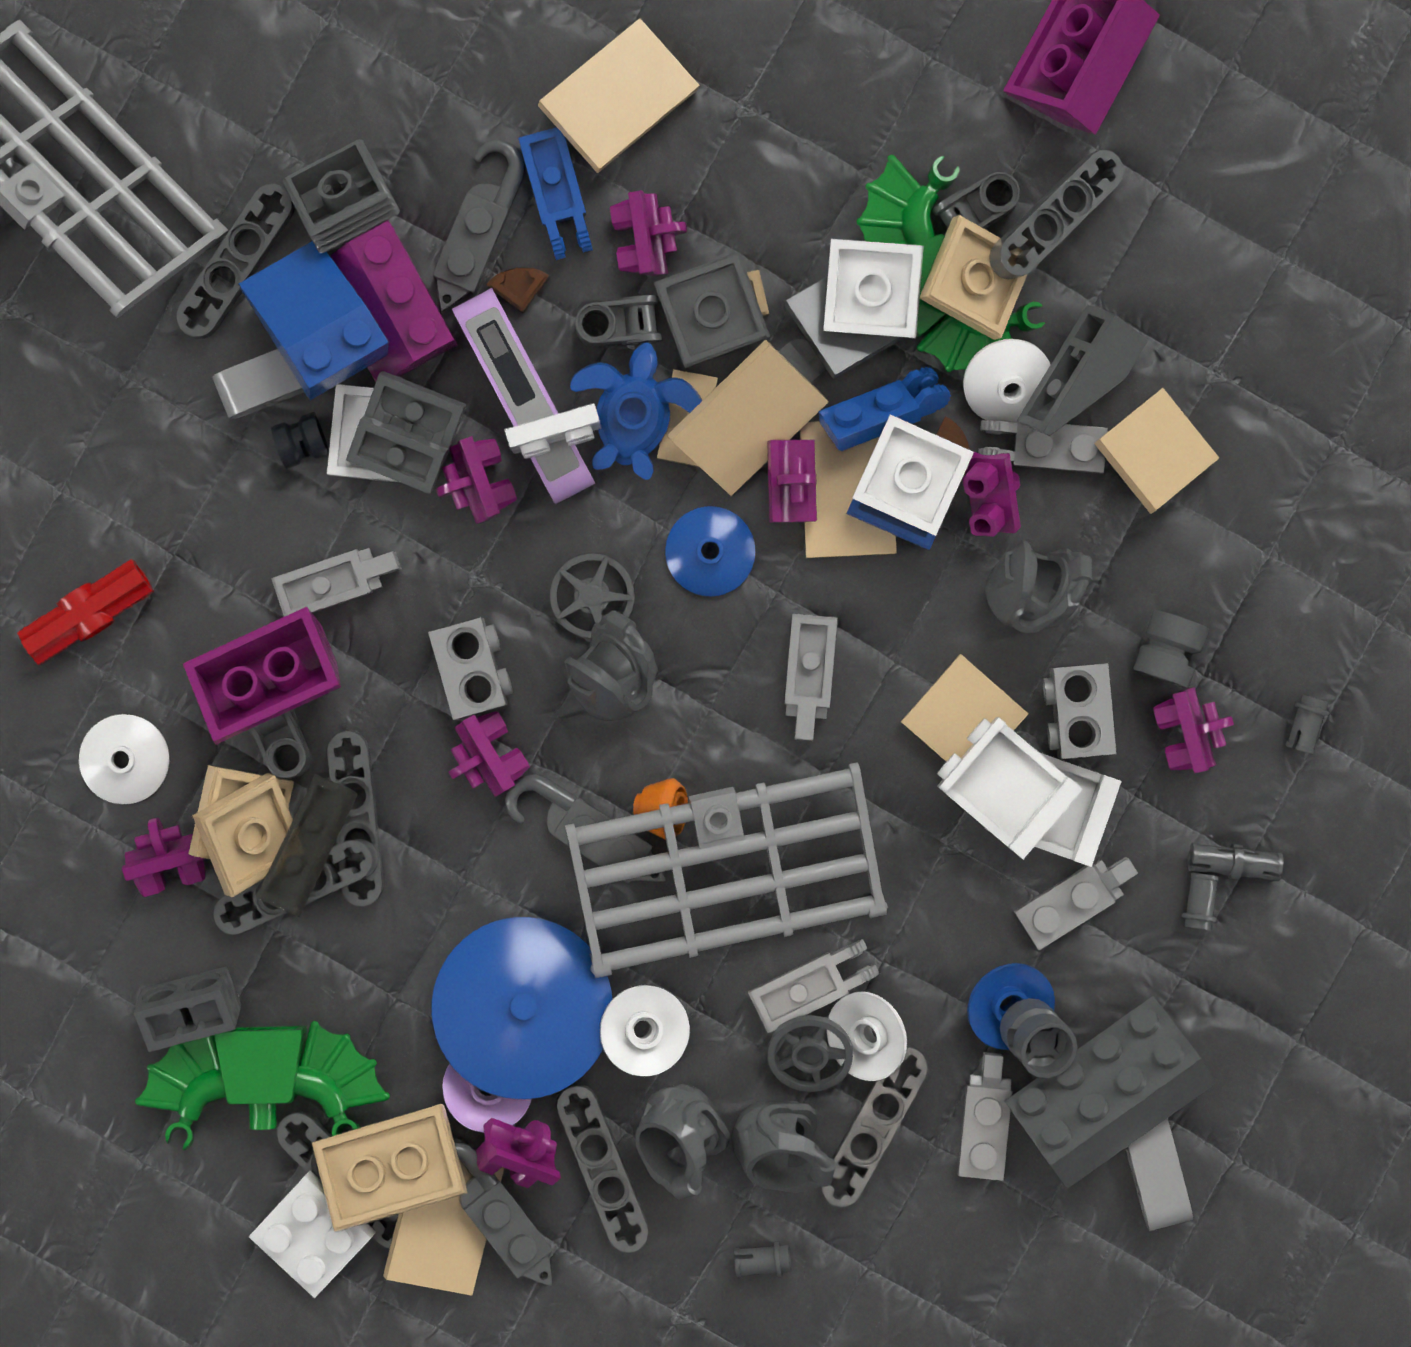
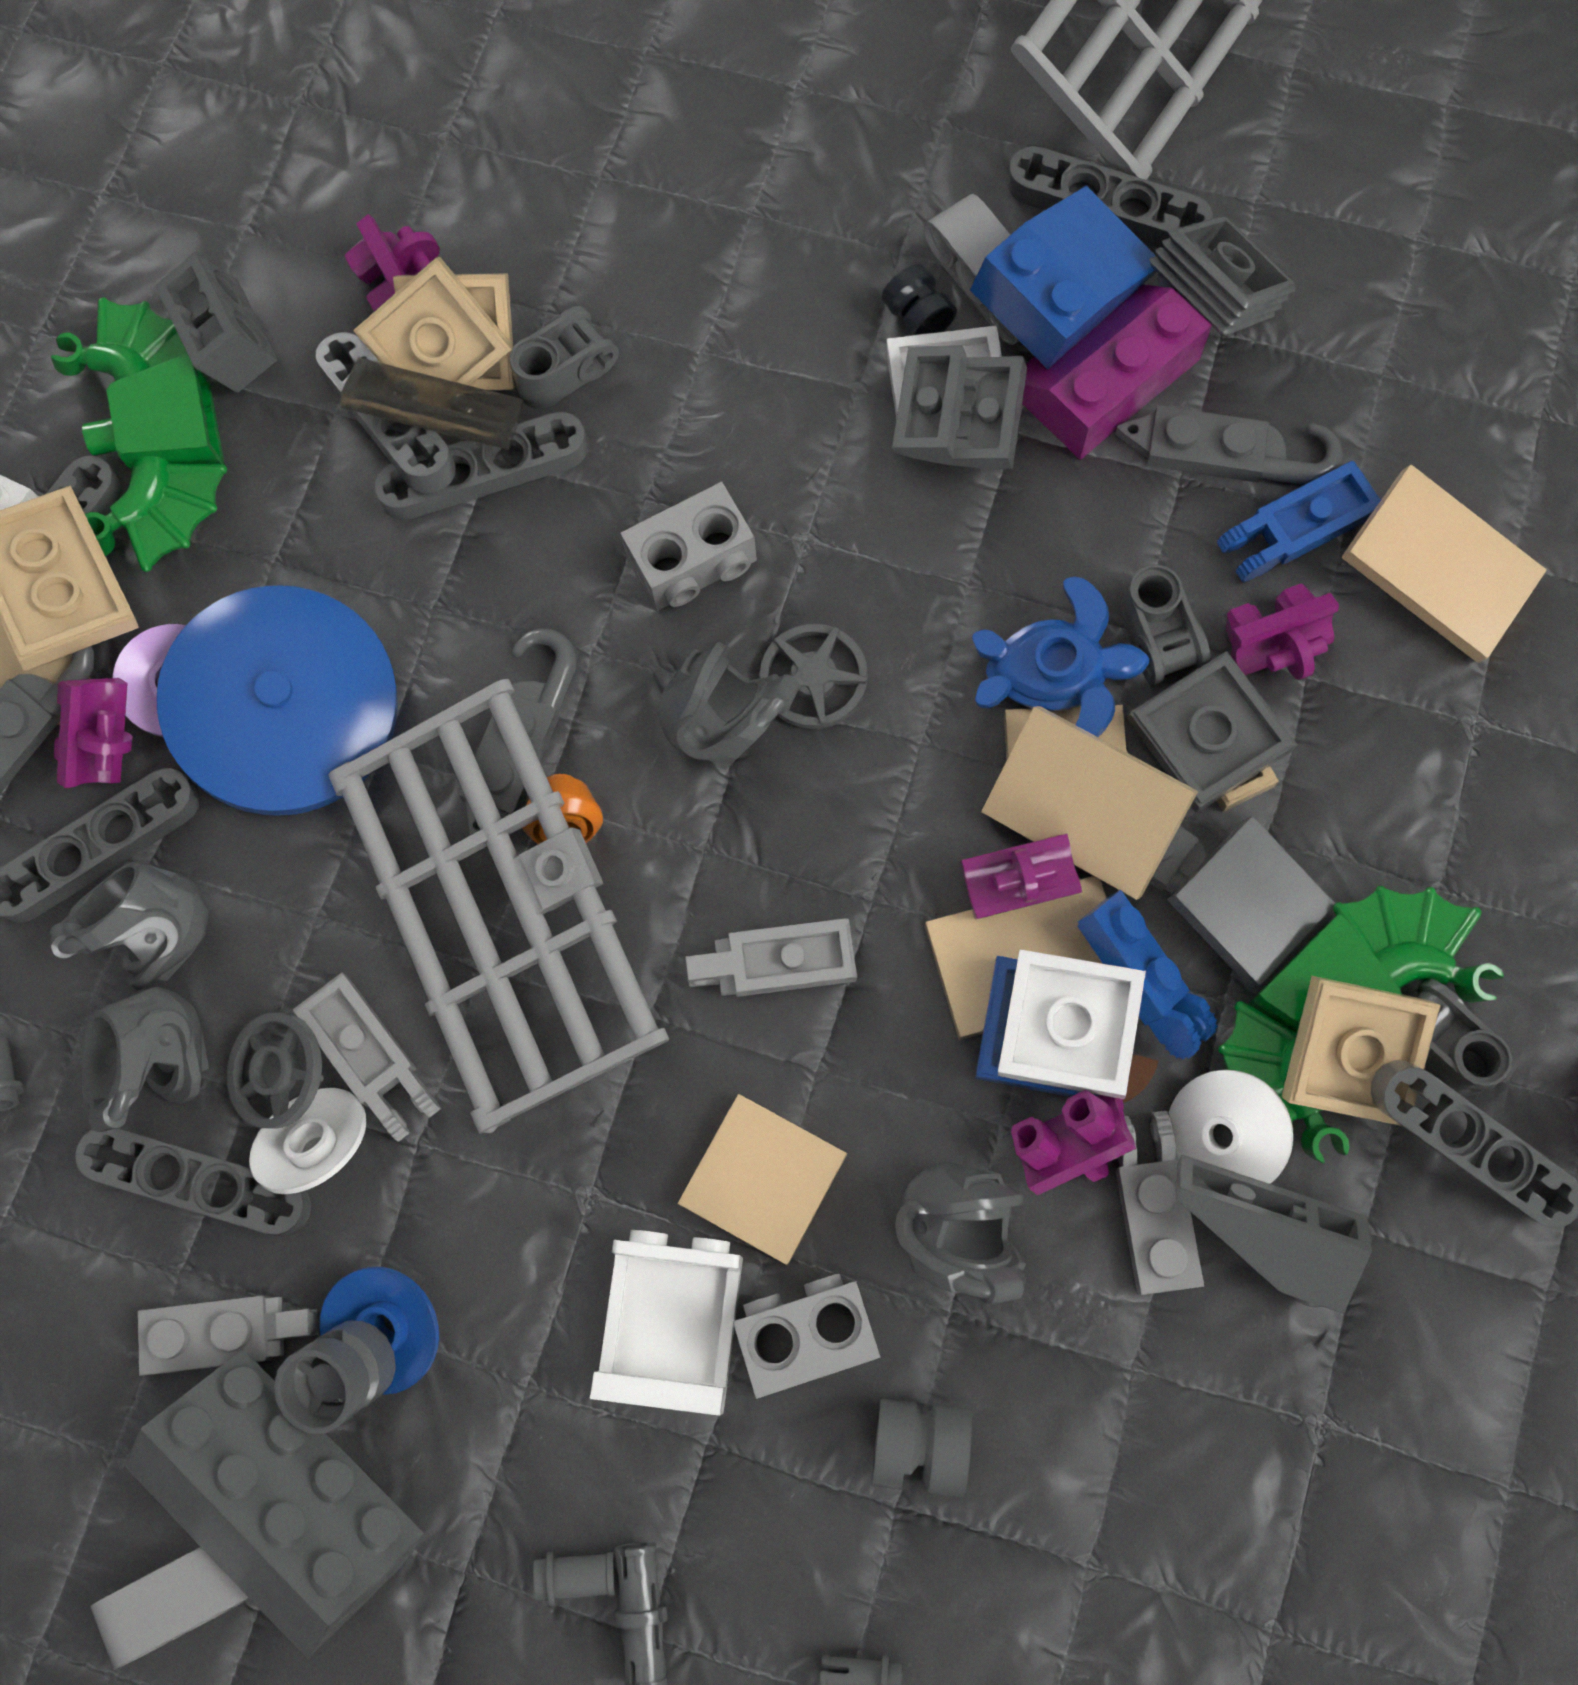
camera: 85 degrees right, 15 degrees down
red piece [17,559,154,665] -> none
white dish [79,714,170,804] -> none
magenta slope [183,607,341,745] -> none
light grey hinge [271,548,401,617] -> none
magenta hips [436,436,517,525] -> none
magenta hips [448,711,530,797] -> none
beam [452,288,595,505] -> none
reddish brown tile [486,267,550,313] -> none
white plate [505,404,601,459] -> none
white dish [600,985,690,1076] -> none
blue dish [665,506,755,596] -> none
white plate [824,239,924,338] -> none
white panel [937,717,1083,859] -> none
light grey hinge [1014,857,1138,950] -> none
tan tile [1094,388,1219,514] -> none
magenta hips [1153,687,1234,773] -> none

